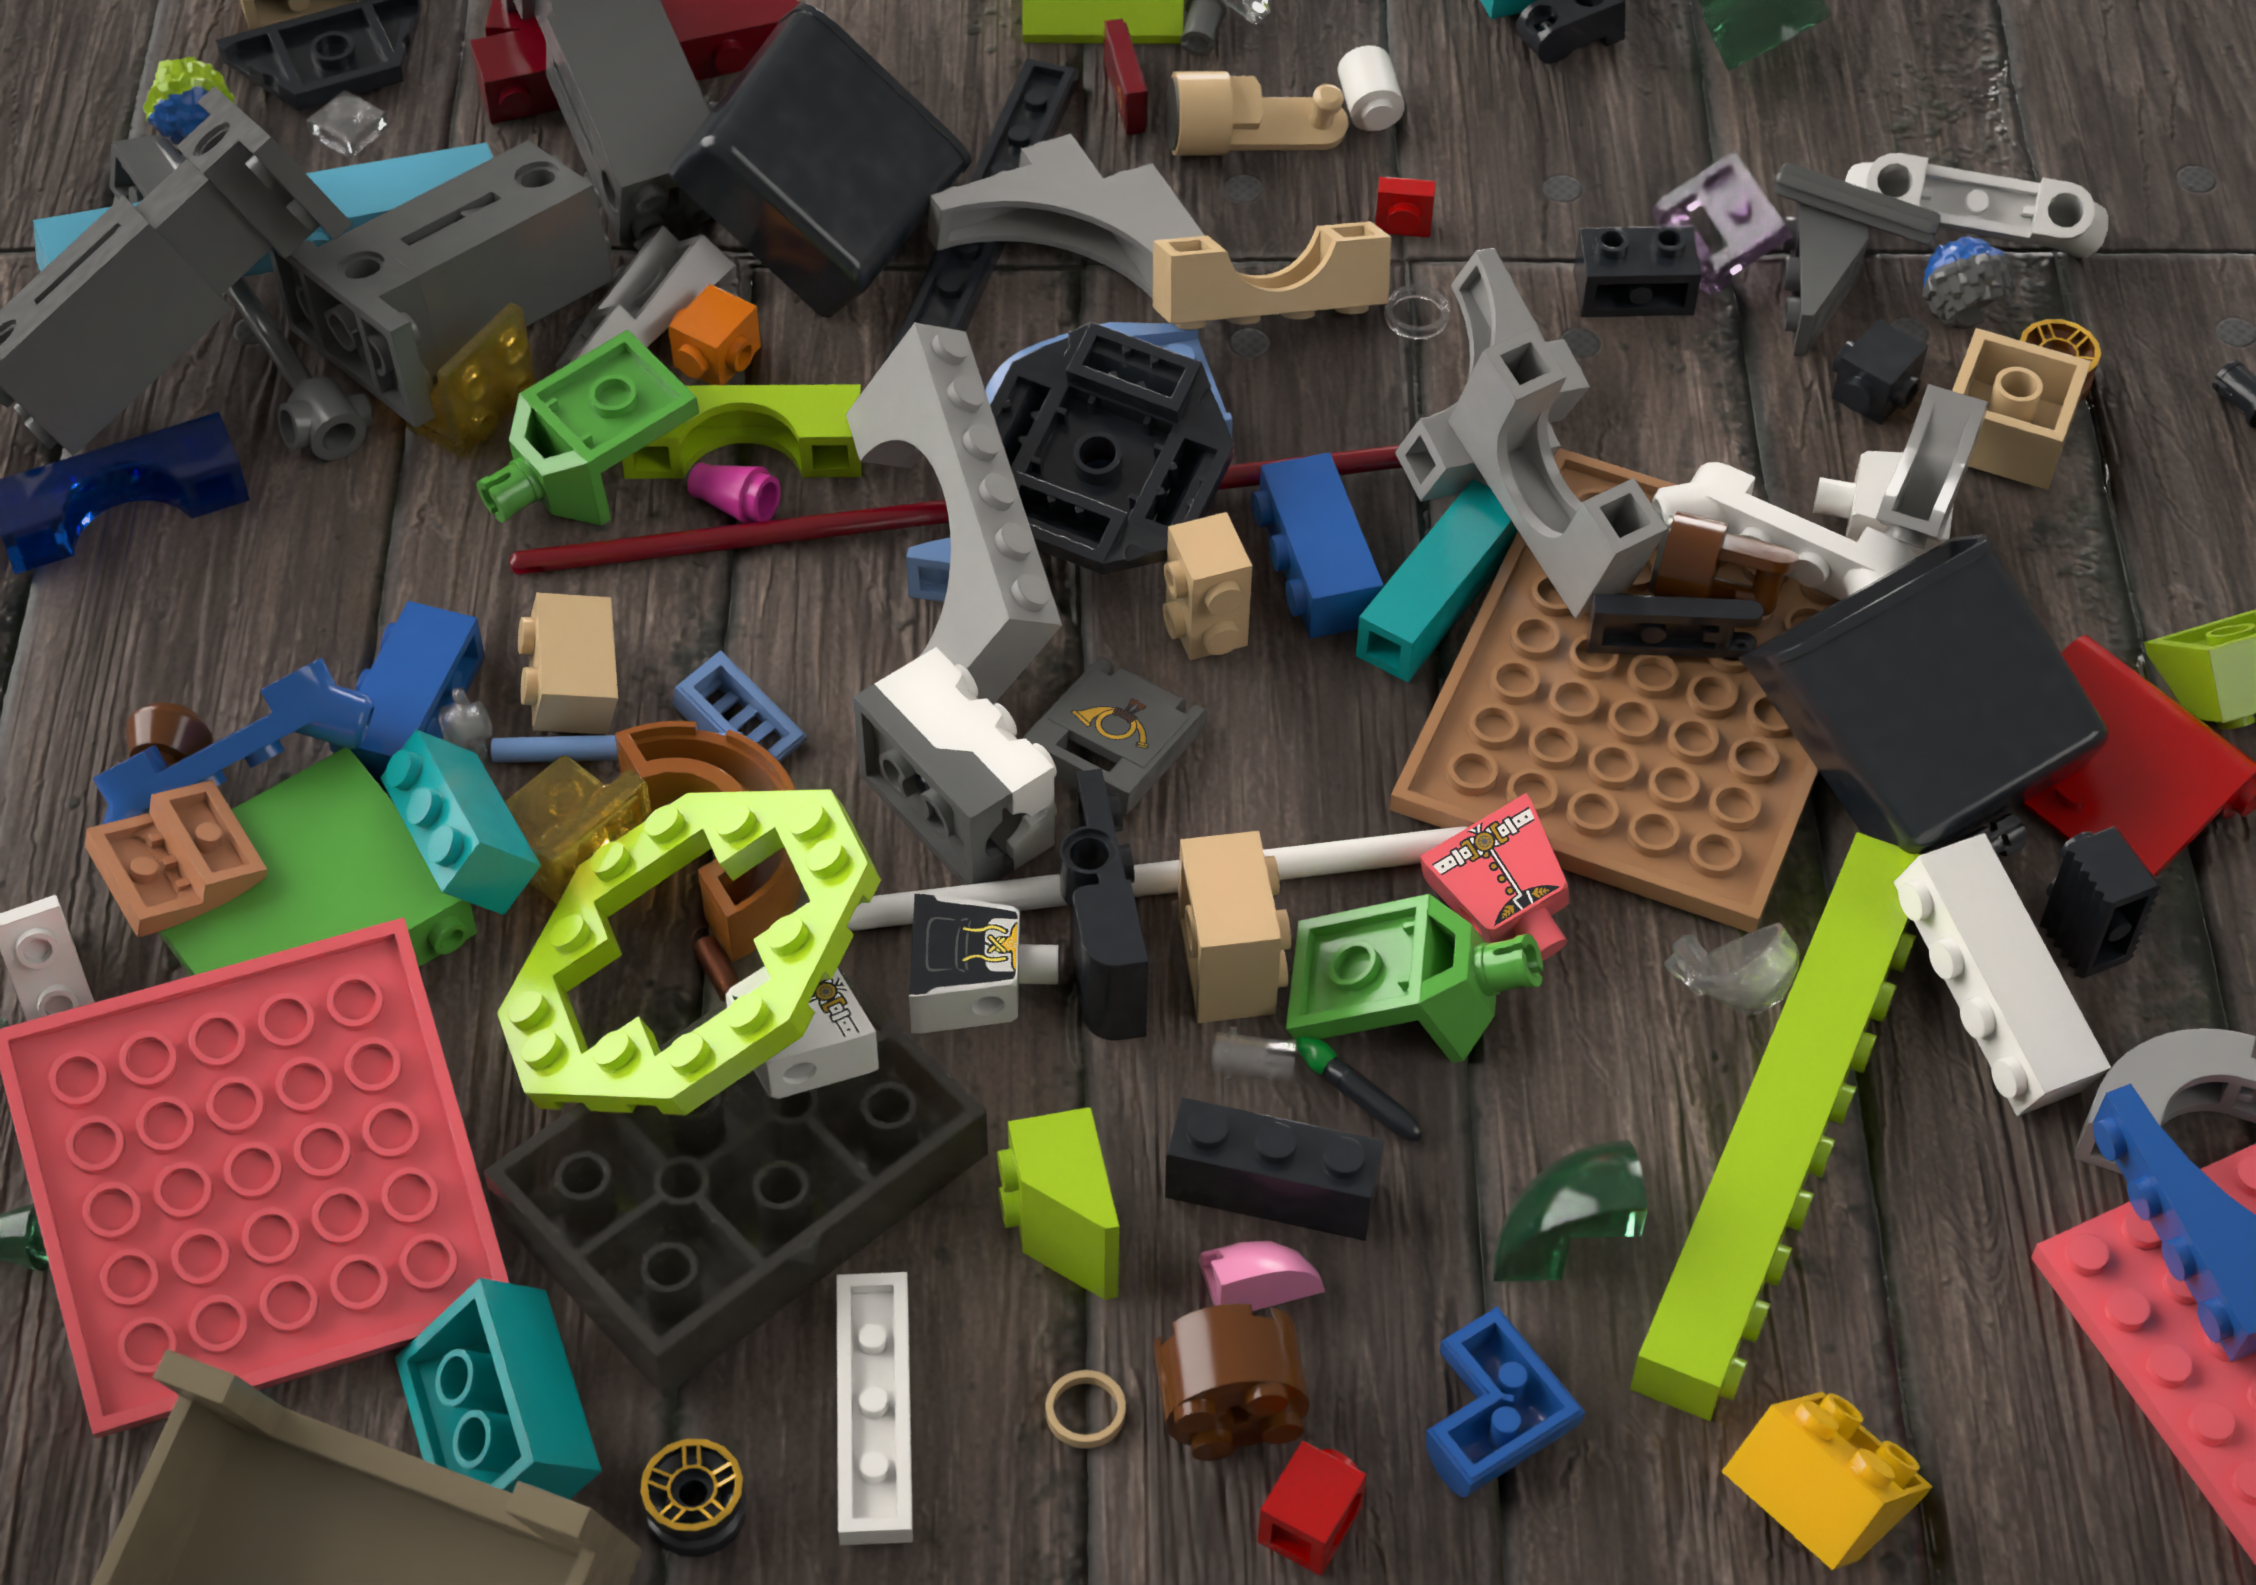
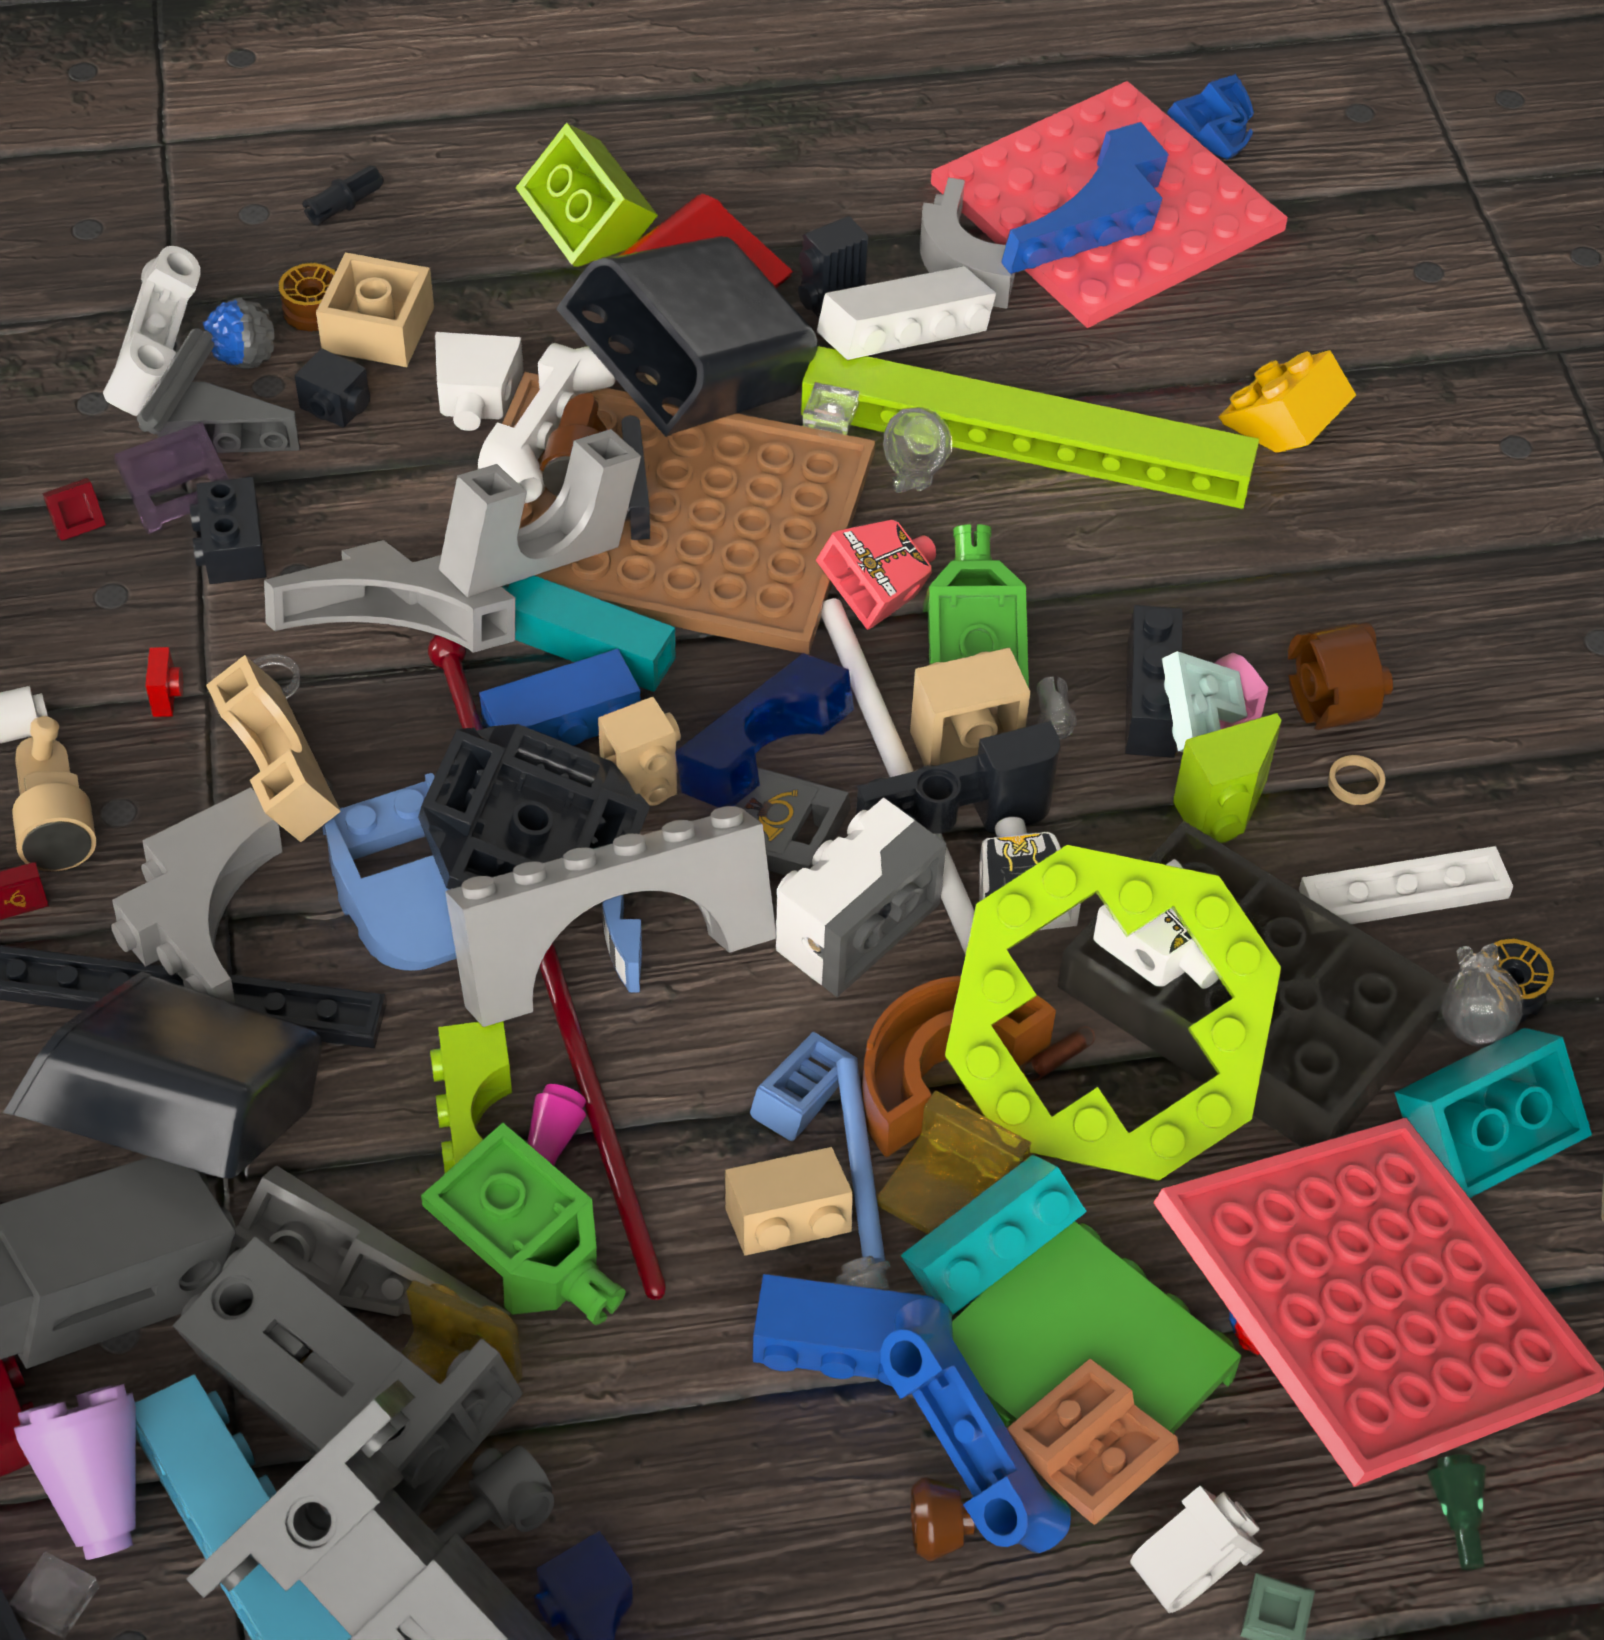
camera: 100 degrees left, 0 degrees up
orange brick [668,284,761,385] -> none
red brick [1257,1441,1367,1576] -> none
black piece [1294,1036,1422,1141] -> none
blue brick [1425,1306,1585,1497] -> none
clear green brick [1493,1140,1648,1282] -> none
light grey arch [1876,384,1989,549] -> none
none -> lavender cone [14,1384,136,1560]
none -> dark red tile [42,478,106,541]
none -> clear blue arch [675,653,854,808]
none -> clear plate [803,382,859,435]
none -> light aqua plate [1162,651,1247,752]
none -> clear piece [1442,943,1523,1048]

